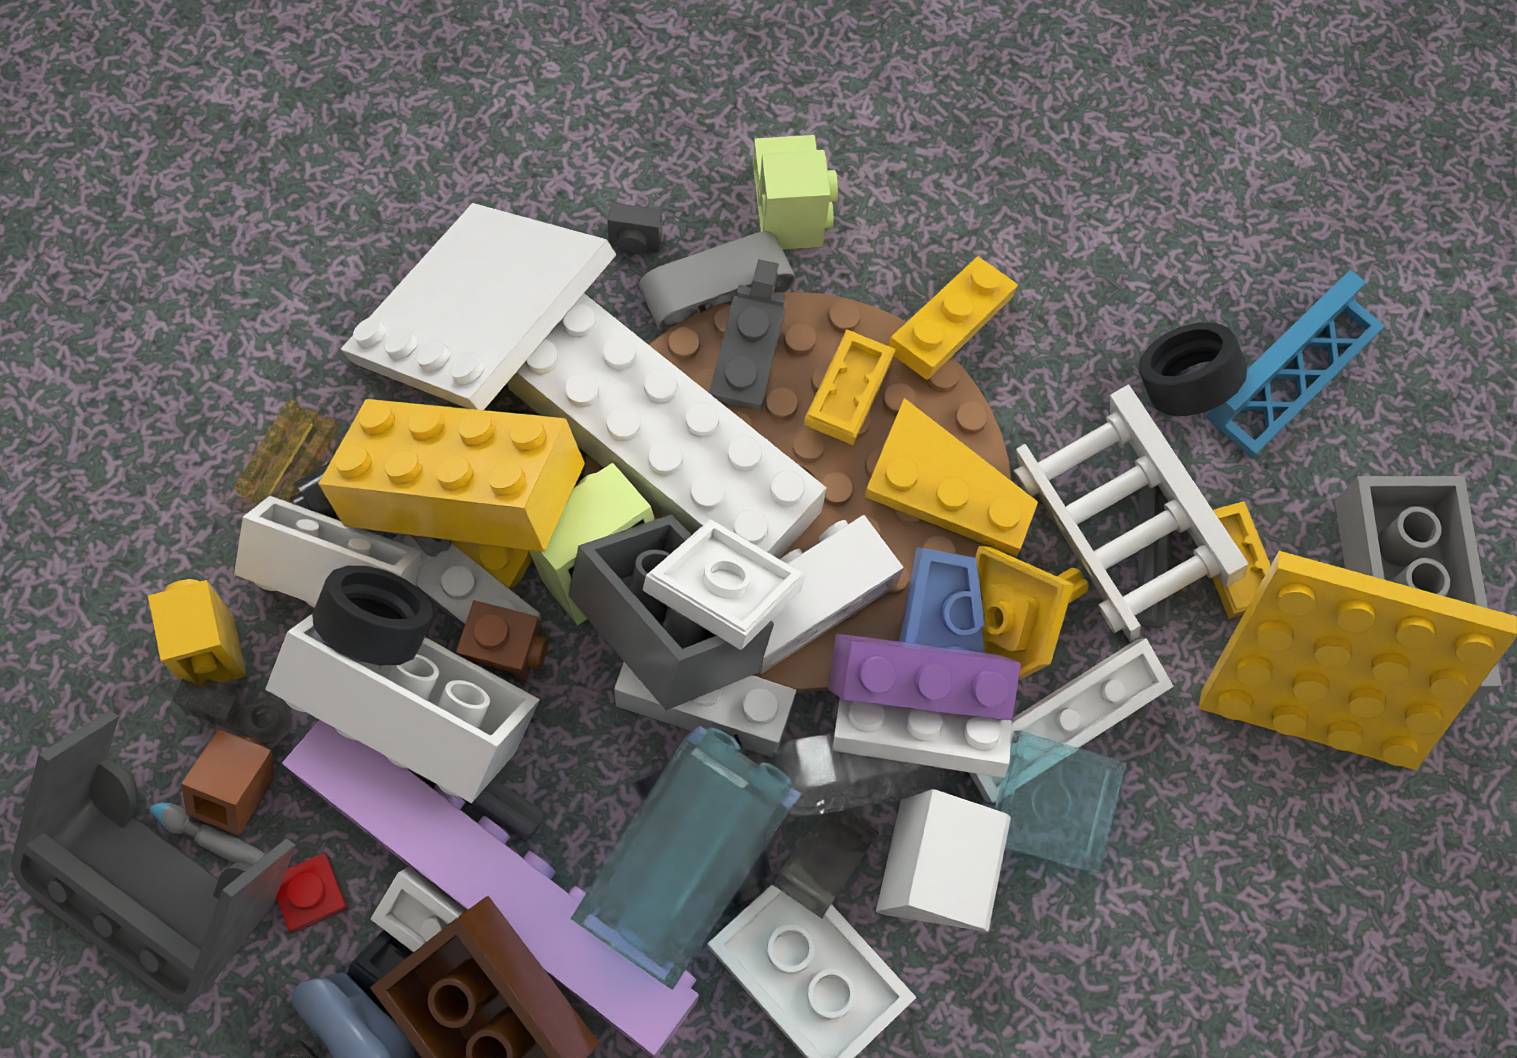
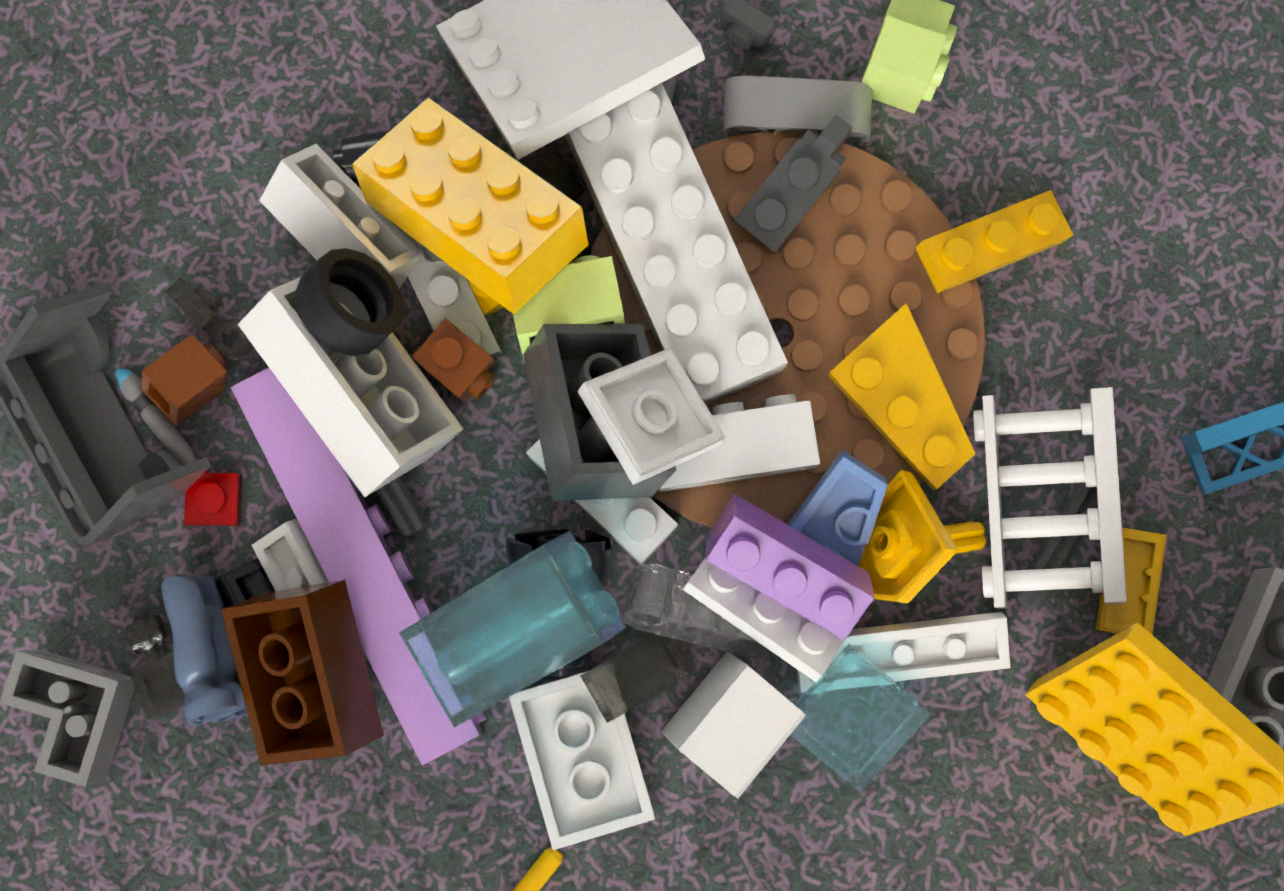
camera: 30 degrees right, 15 degrees up
yellow brick [148,579,247,692] -> none
clear yellow tile [233,399,339,504] -> none
yellow plate [804,330,896,445] -> none
black tyre [1138,322,1247,416] -> none

